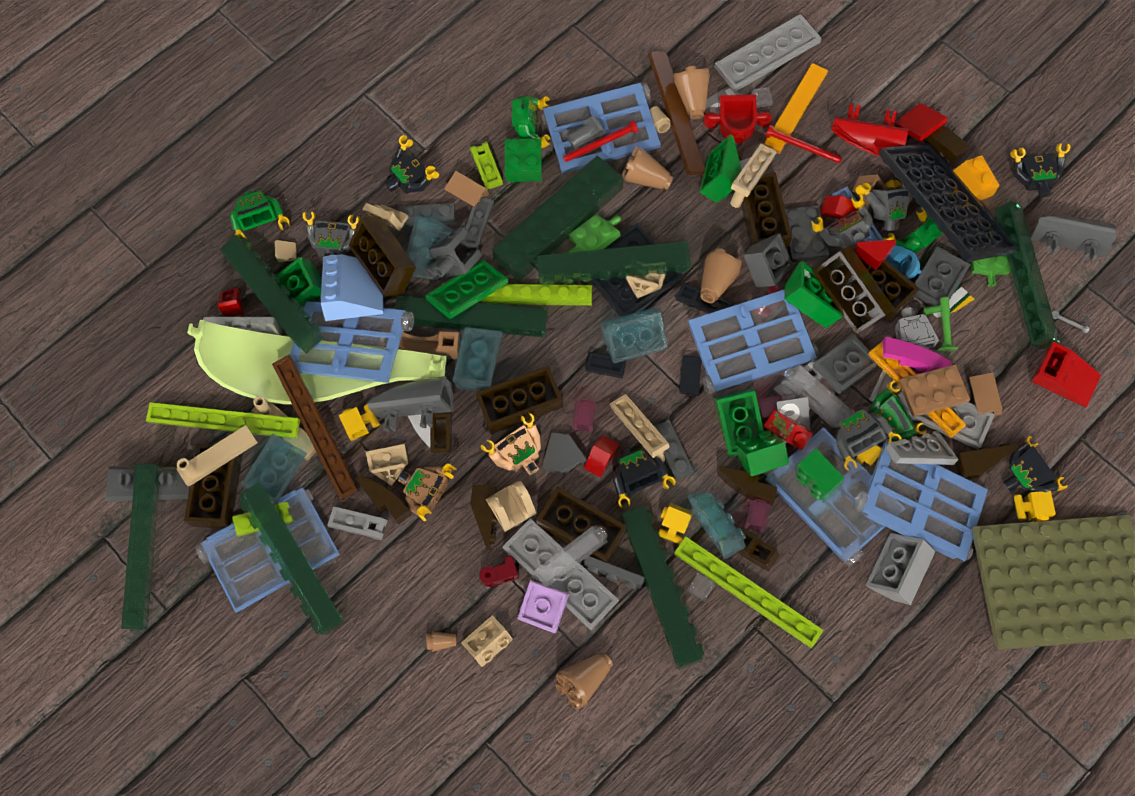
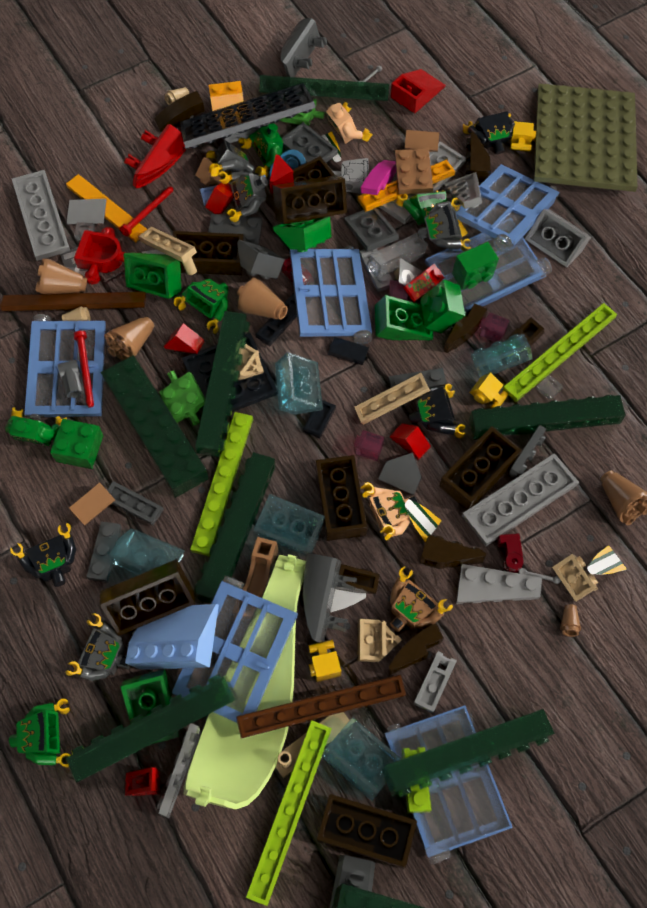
camera: 80 degrees left, 5 degrees down
tan piece [177,425,257,487] -> none
tan slope [275,240,297,262] -> none
tan bracket [363,203,409,231] -> none
dark grey piece [425,226,482,279] -> none
green tile [425,260,508,319] -> none
lime plate [470,142,503,190] -> none
tan piece [486,481,536,532] -> none
lavender tile [517,580,569,633] -> none
clear brick [534,525,608,588] -> none
red tile [894,103,947,141] -> none
bright green piece [924,297,958,352] -> none
black torso [1010,143,1070,198] -> none
none -> light grey sticker [67,199,107,224]
none -> red slope [164,323,204,354]
none -> tan cone [165,87,189,105]
none -> green torso [174,279,229,334]
none -> light nougat torso [326,102,373,144]
none -> sticker [405,499,441,542]
none -> light grey wing [456,564,542,604]
none -> light grey hinge [518,568,561,584]
none -> sticker [587,545,626,575]

